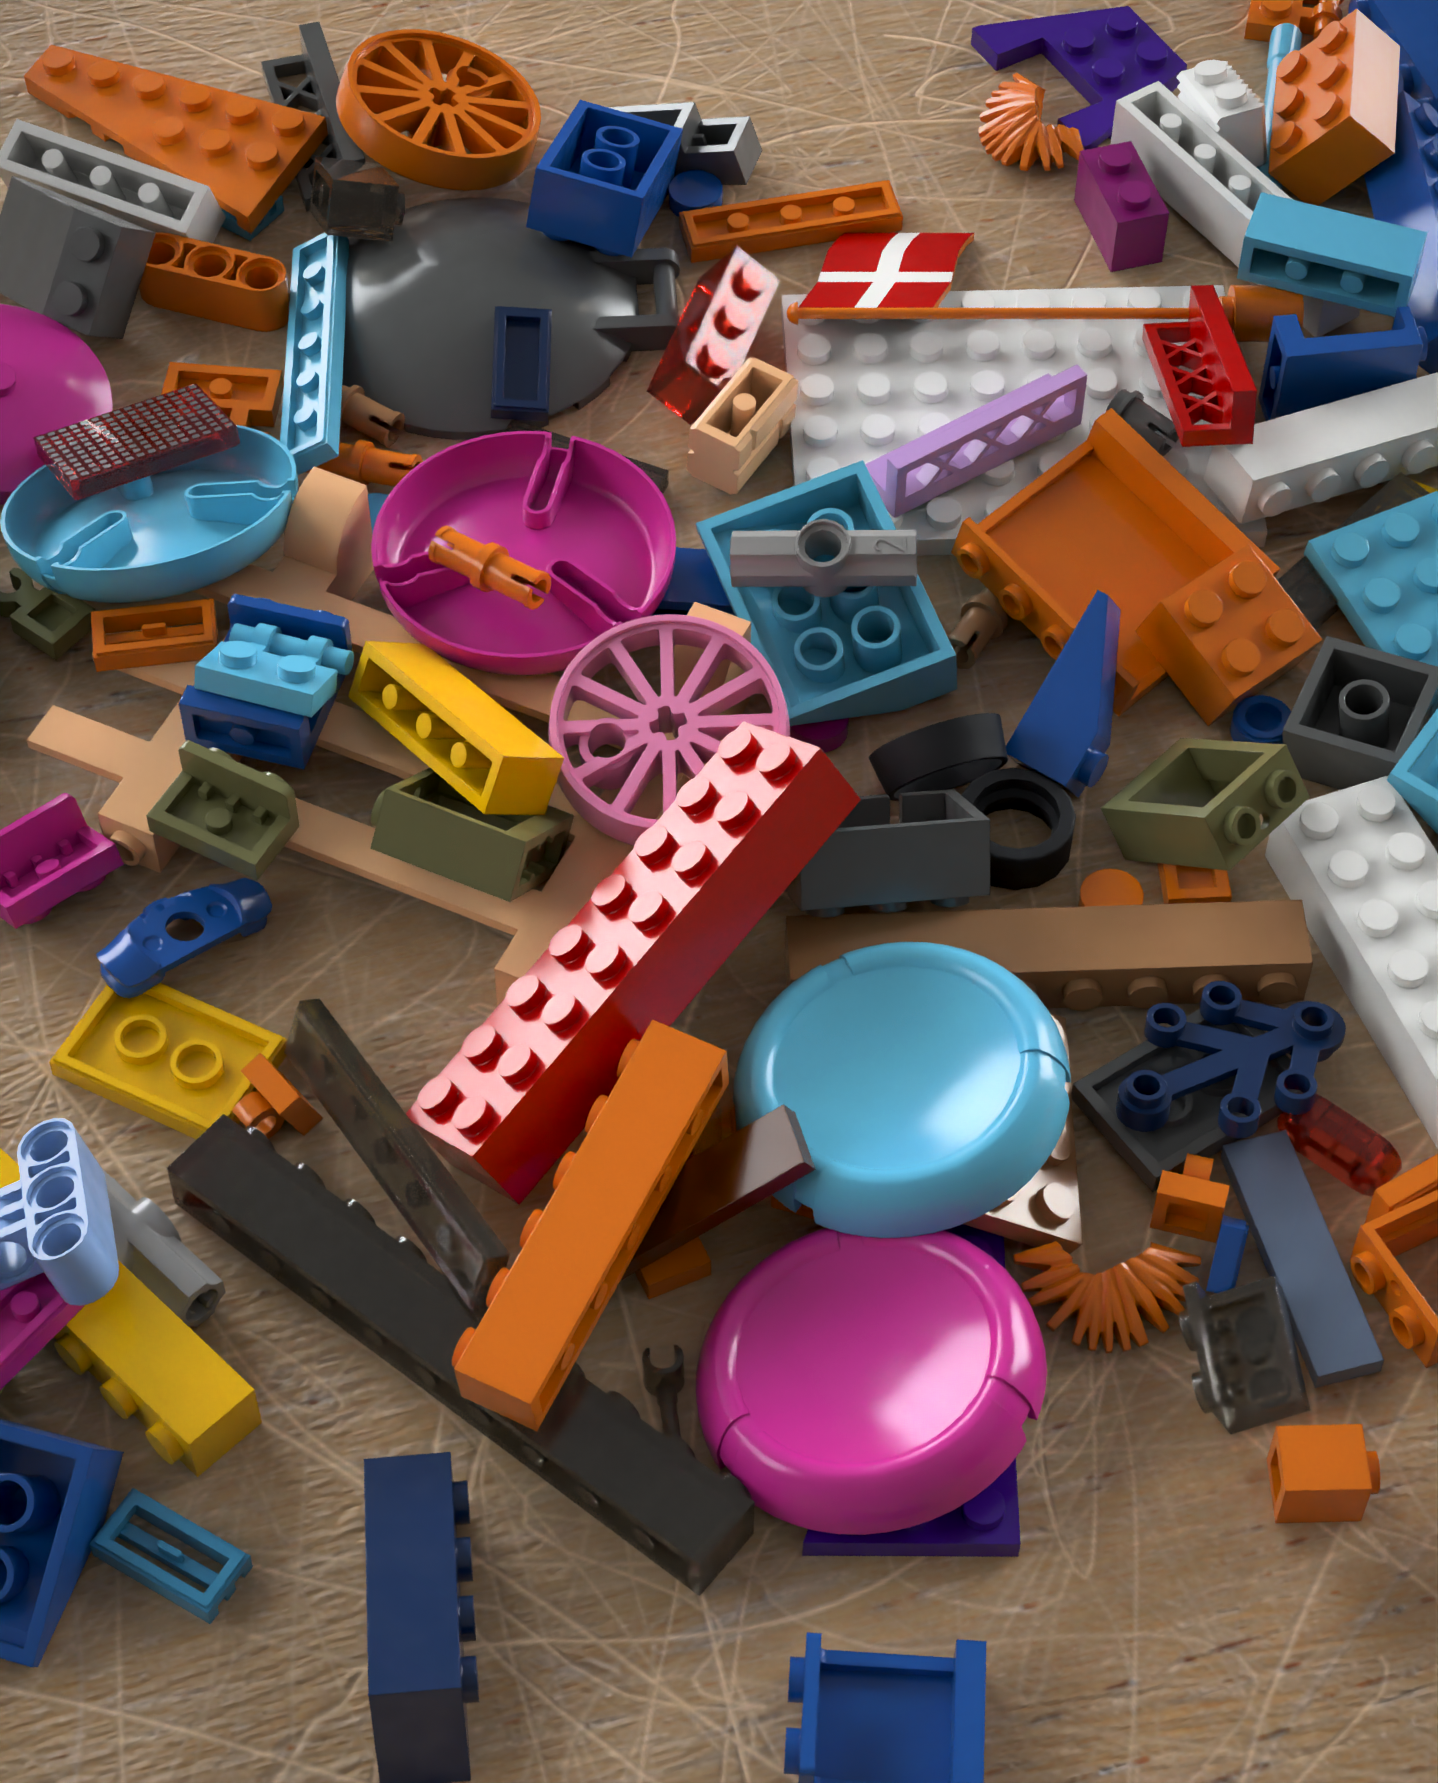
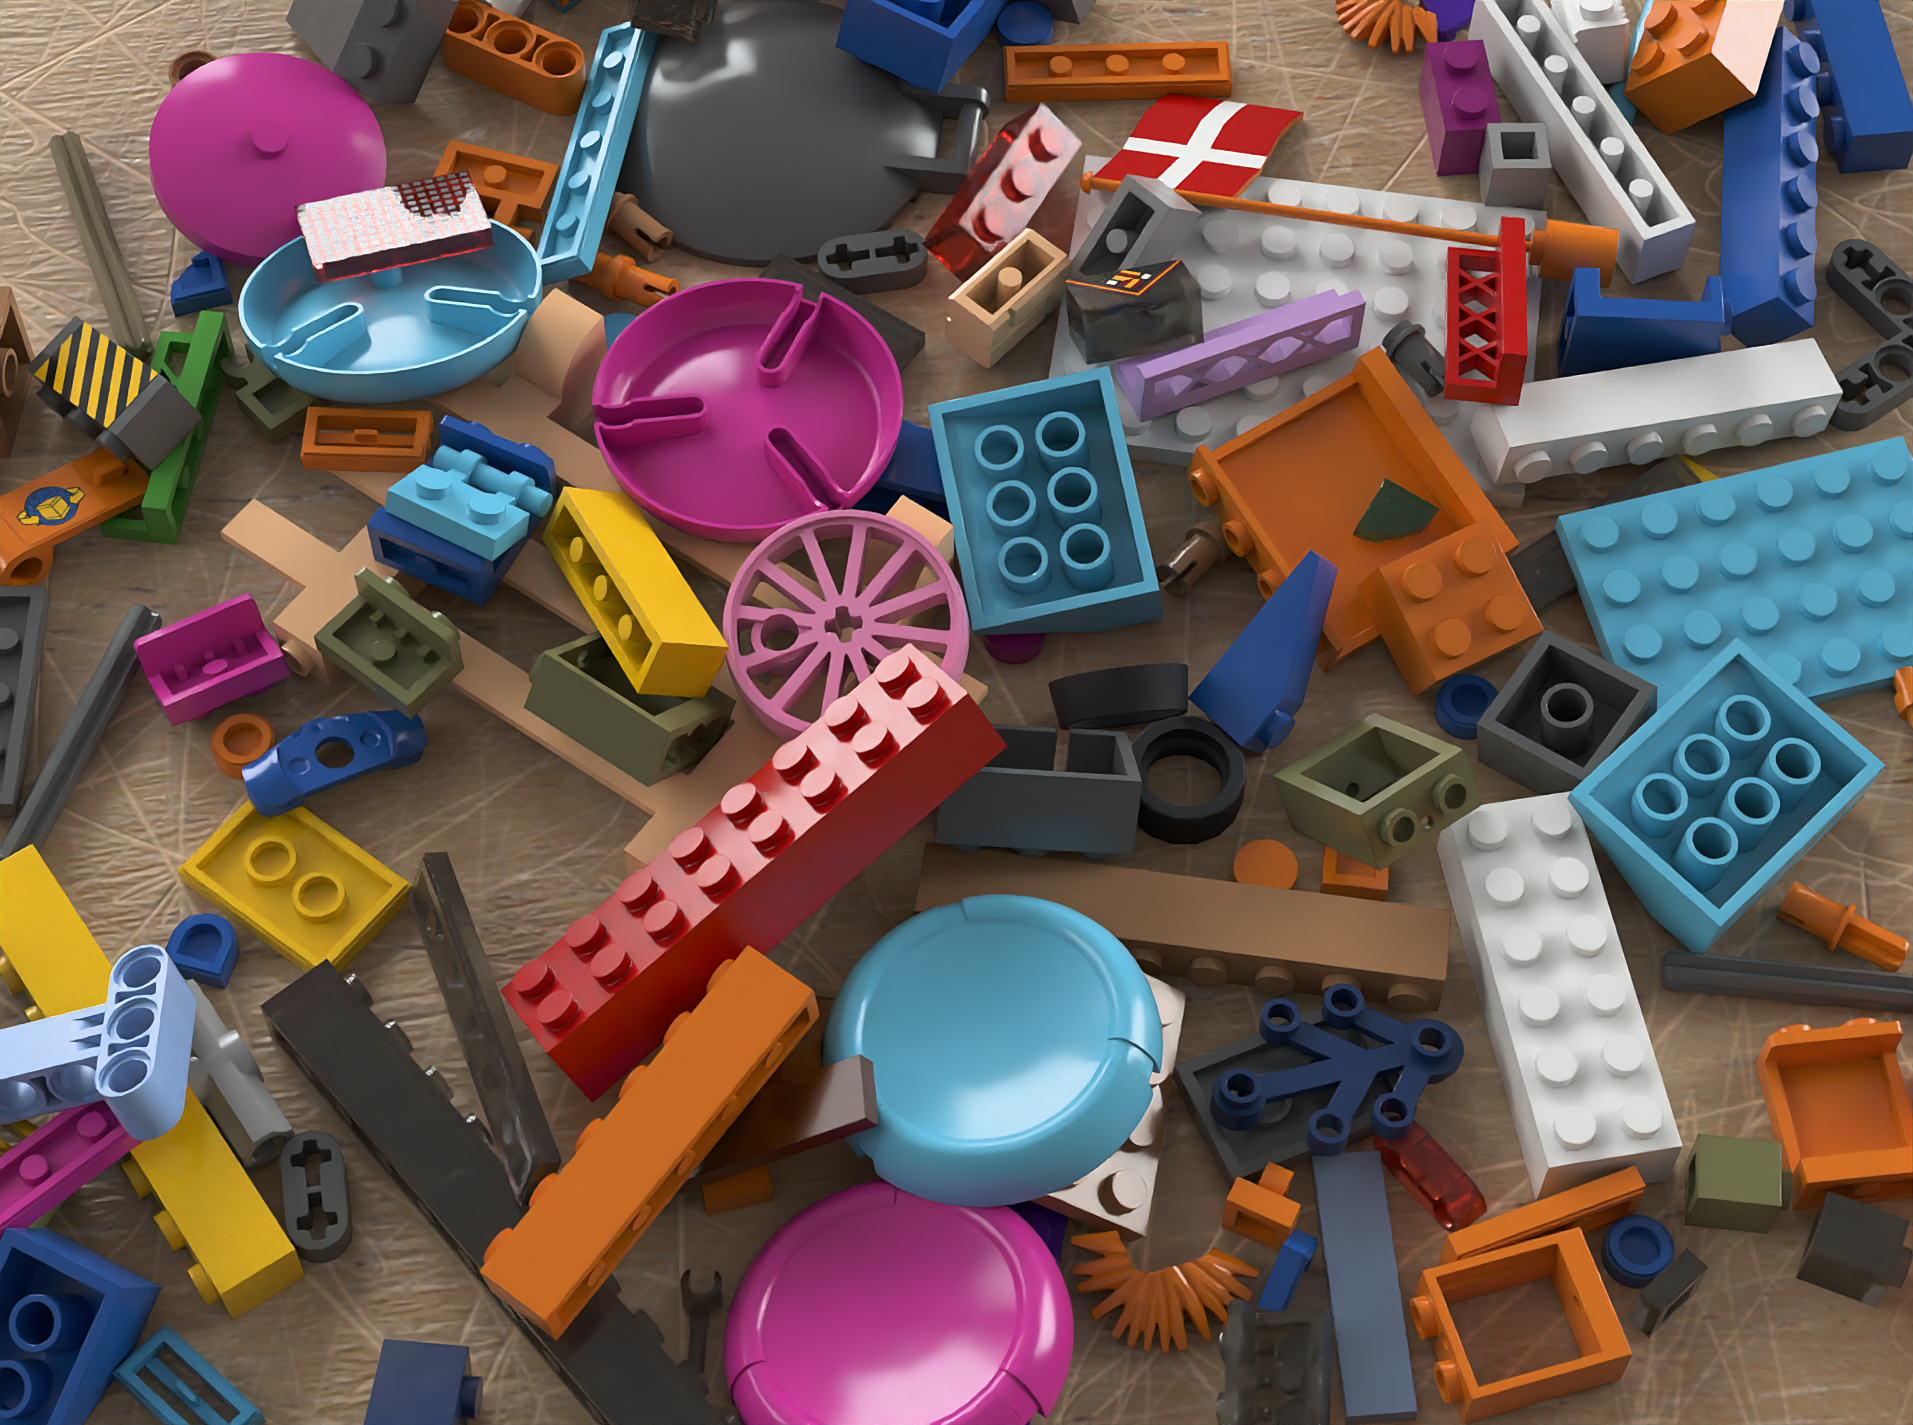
camera: 10 degrees right, 5 degrees up
orange tile [232,1053,323,1142] -> none
orange pin [428,525,551,610] -> none
dark blue tile [491,306,552,422] -> none
light grey piece [730,519,917,598] -> none
medium azure brick [1237,192,1428,317] -> none
none -> blue tile [165,913,239,990]
none -> orange tile [211,713,278,779]
none -> dark grey beam [280,1130,353,1263]
none -> dark grey beam [817,229,928,297]
none -> clear smoke brick [1065,259,1204,365]
none -> light grey slope [1070,174,1202,308]
none -> clear green tile [1352,478,1439,543]
none -> light grey brick [1478,123,1552,211]

